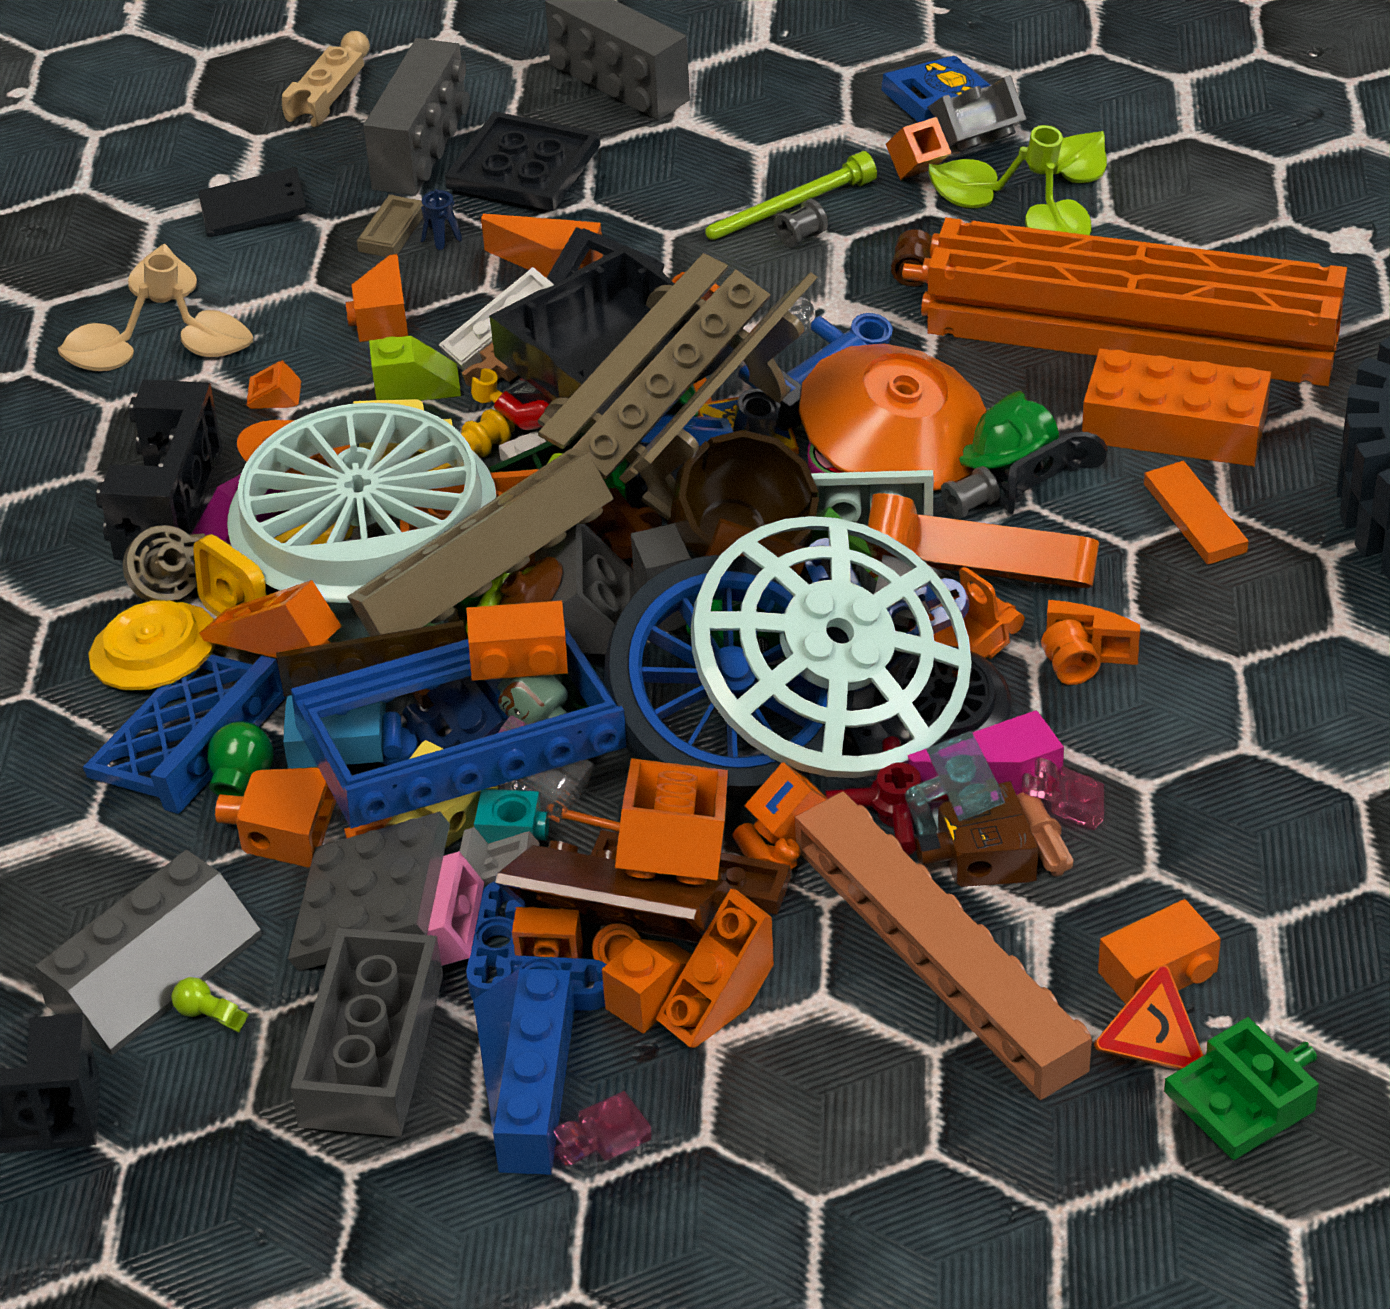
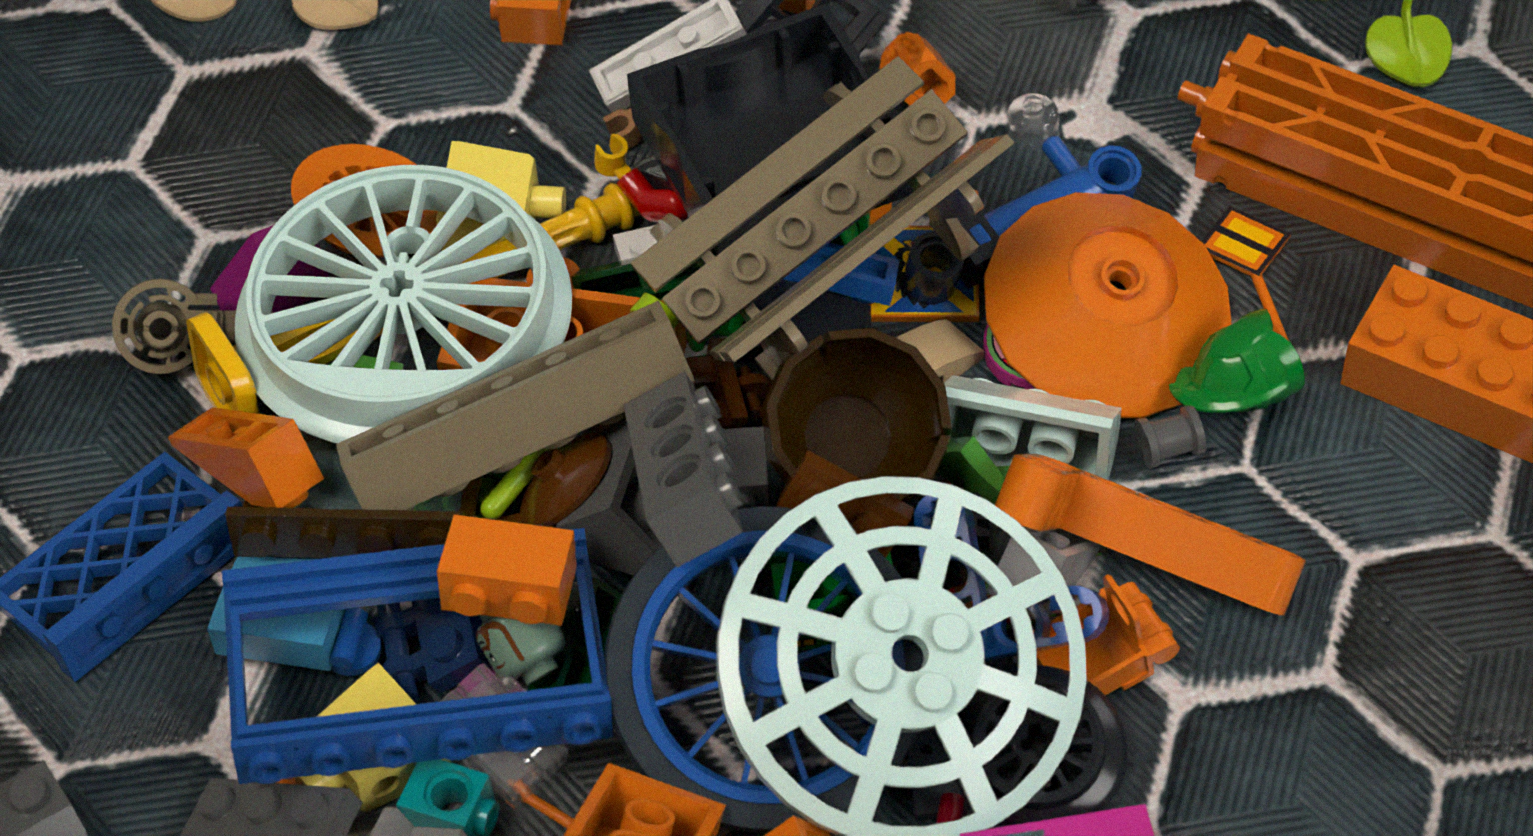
camera: 15 degrees right, 10 degrees up
yellow piece [88,600,216,690] -> none
black plate [96,379,223,560] -> none
green piece [207,721,274,796] -> none
orange torso [215,768,336,868] -> none
orange slope [246,360,301,409] -> none
lime slope [369,336,461,401] -> none
reddish brown wheel [891,229,932,287] -> none
black piece [999,431,1108,514] -> none
orange wheel [1041,620,1101,685] -> none
orange slope [1046,600,1140,665] -> none
orange tile [1144,460,1248,565] -> none
none -> dark grey brick [624,371,744,568]
none -> piece [1201,206,1291,341]

